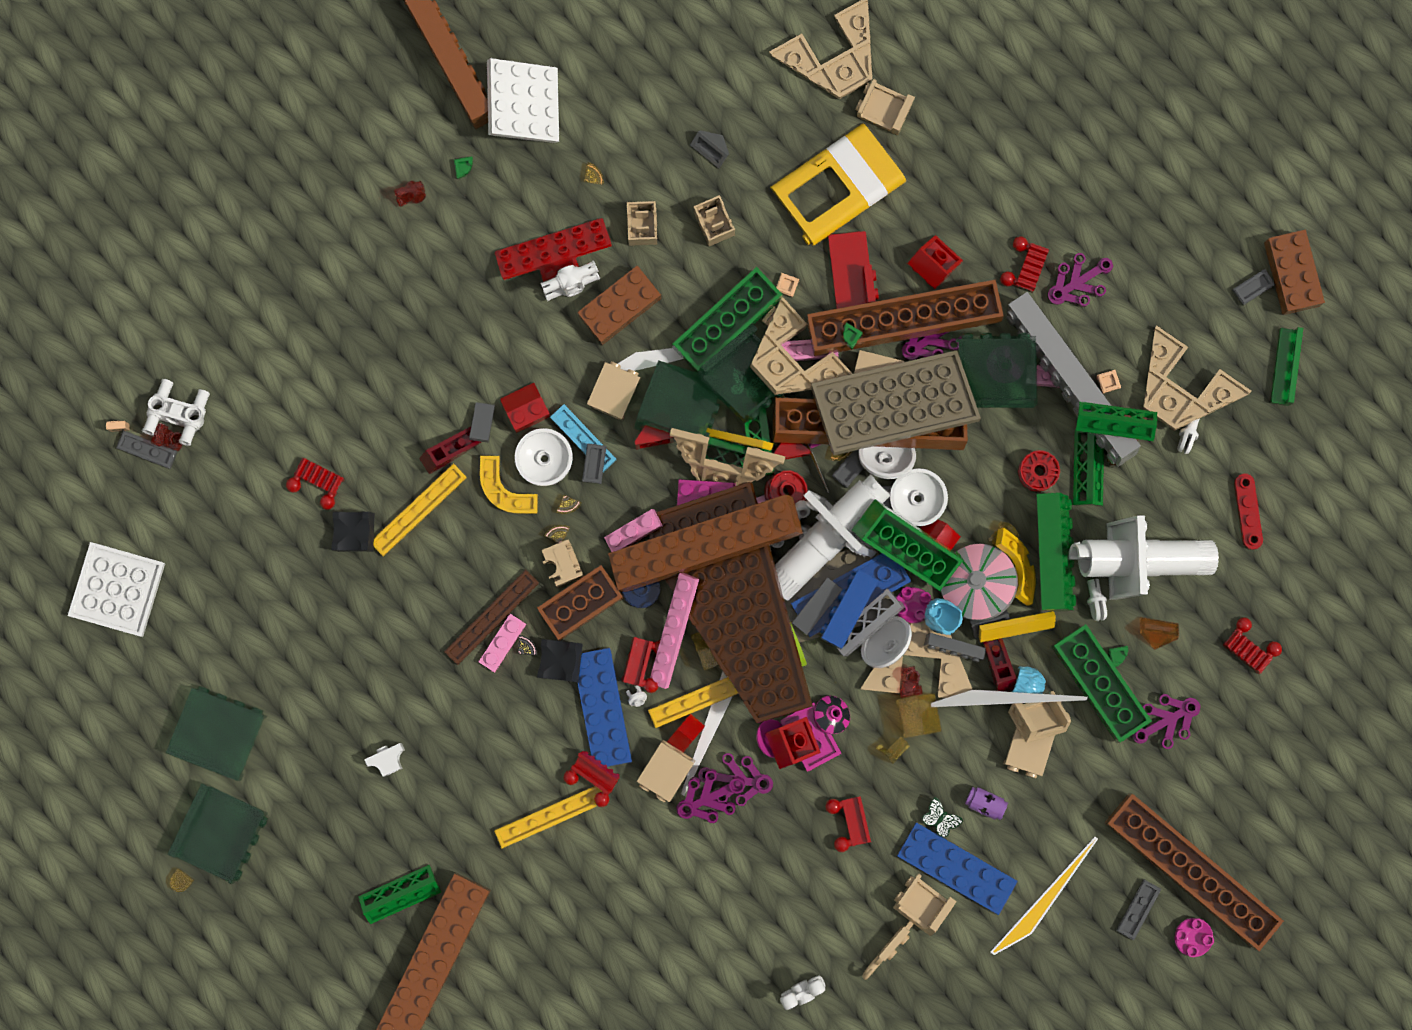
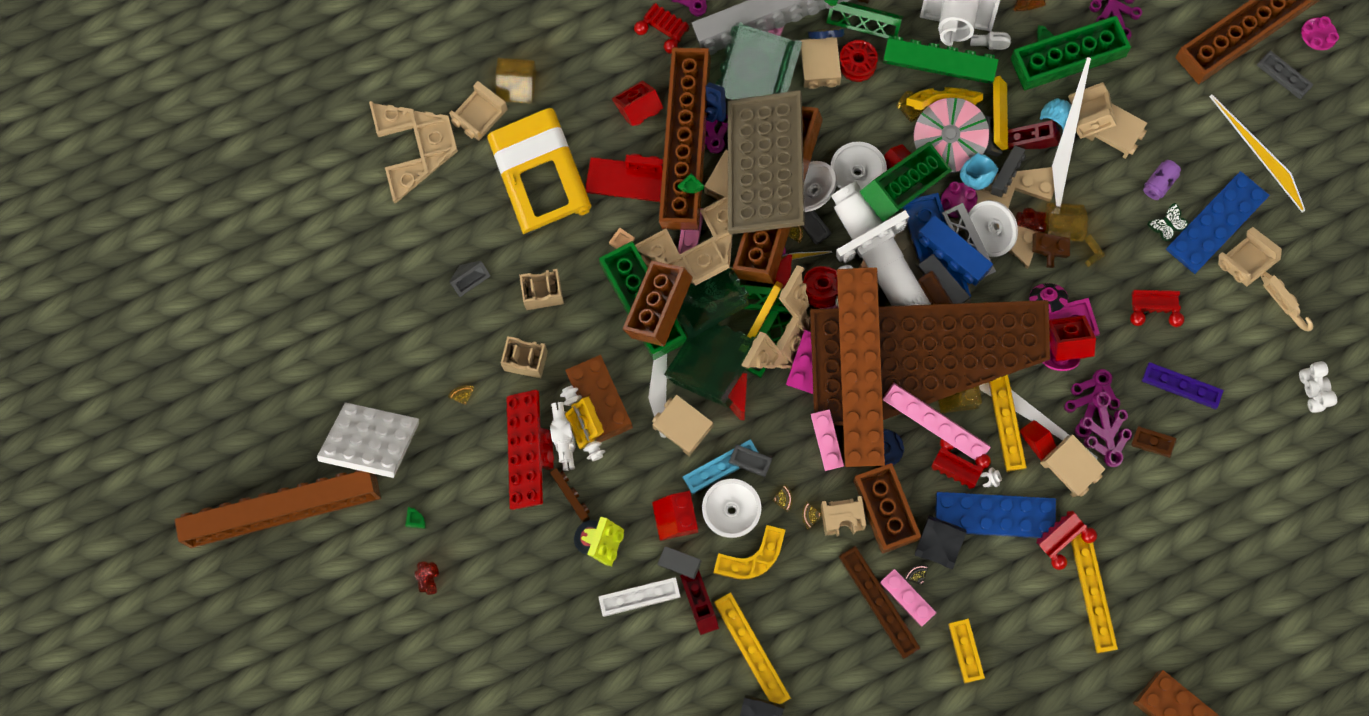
camera: 70 degrees left, 10 degrees down
none -> clear yellow slope [496,58,537,103]
none -> reddish brown plate [550,468,590,522]
none -> yellow plate [560,386,605,461]
none -> neon yellow plate [574,517,624,567]
none -> white plate [598,577,681,617]
none -> dark orange brick [623,260,693,347]
none -> dark blue plate [705,82,726,122]
none -> tan panel [800,37,841,89]
none -> dark blue tile [808,28,845,39]
none -> reddish brown tile [917,271,953,305]
none -> yellow plate [948,619,985,684]
none -> reddish brown plate [1032,232,1070,268]
none -> reddish brown plate [1132,426,1177,458]
none -> dark purple plate [1142,362,1224,409]

